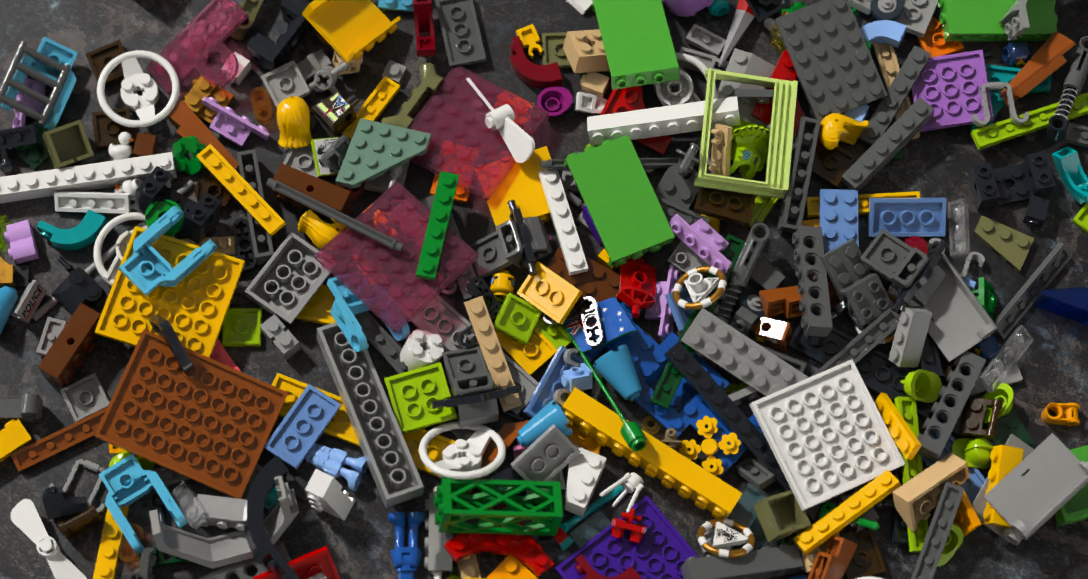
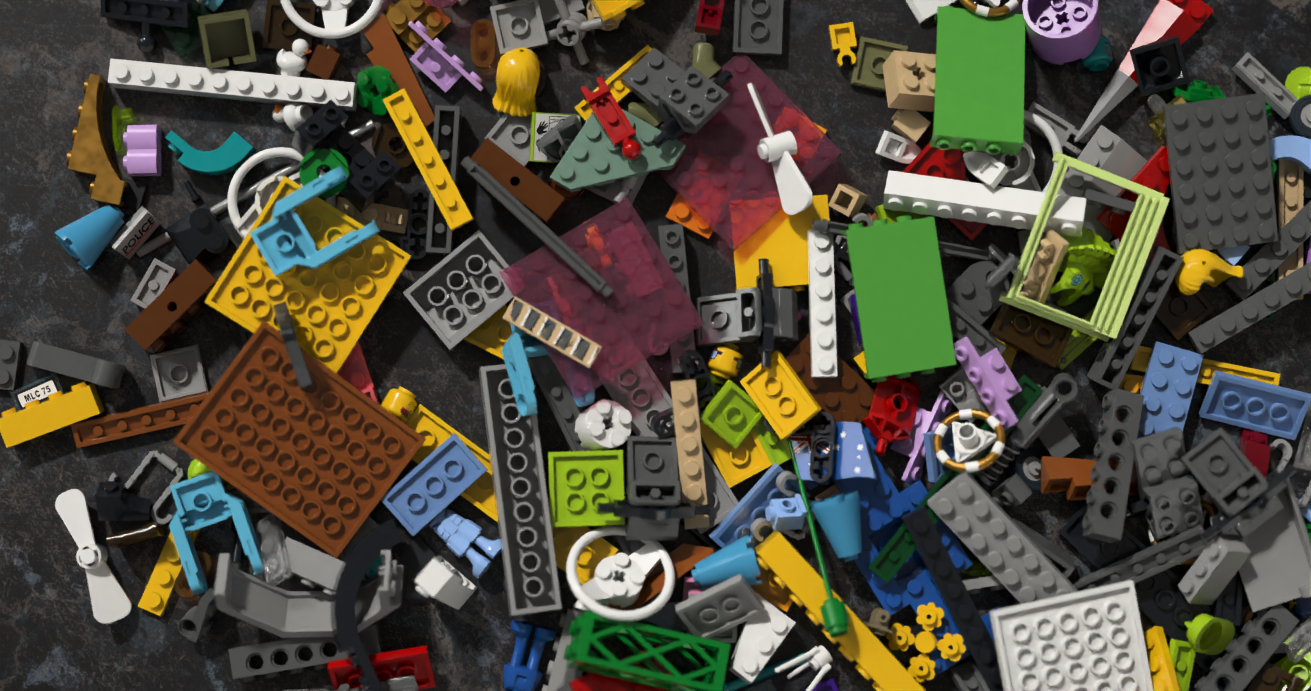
camera: 10 degrees right, 15 degrees up
white plate [54,191,131,214] -> none
lime tile [222,308,263,347] -> none
light grey piece [260,314,301,361] -> none
yellow piece [297,209,351,253] -> none
dark brown torso [312,93,360,137] -> none
light grey plate [382,60,407,84] -> none
green plate [416,171,459,281] -> none
dark red arch [509,36,562,89] -> none
magenta piece [537,87,573,117] -> none
clear yellow plate [641,416,661,435] -> none
light grey plate [685,24,726,58] -> none
dark orange torso [749,317,793,354] -> none
none -> yellow head [381,386,417,423]
none -> tile [502,296,602,369]
none -> red plate [580,77,641,160]
none -> dark grey piece [621,48,733,149]
none -> tan brick [828,184,868,217]
none -> white plate [963,151,1009,189]

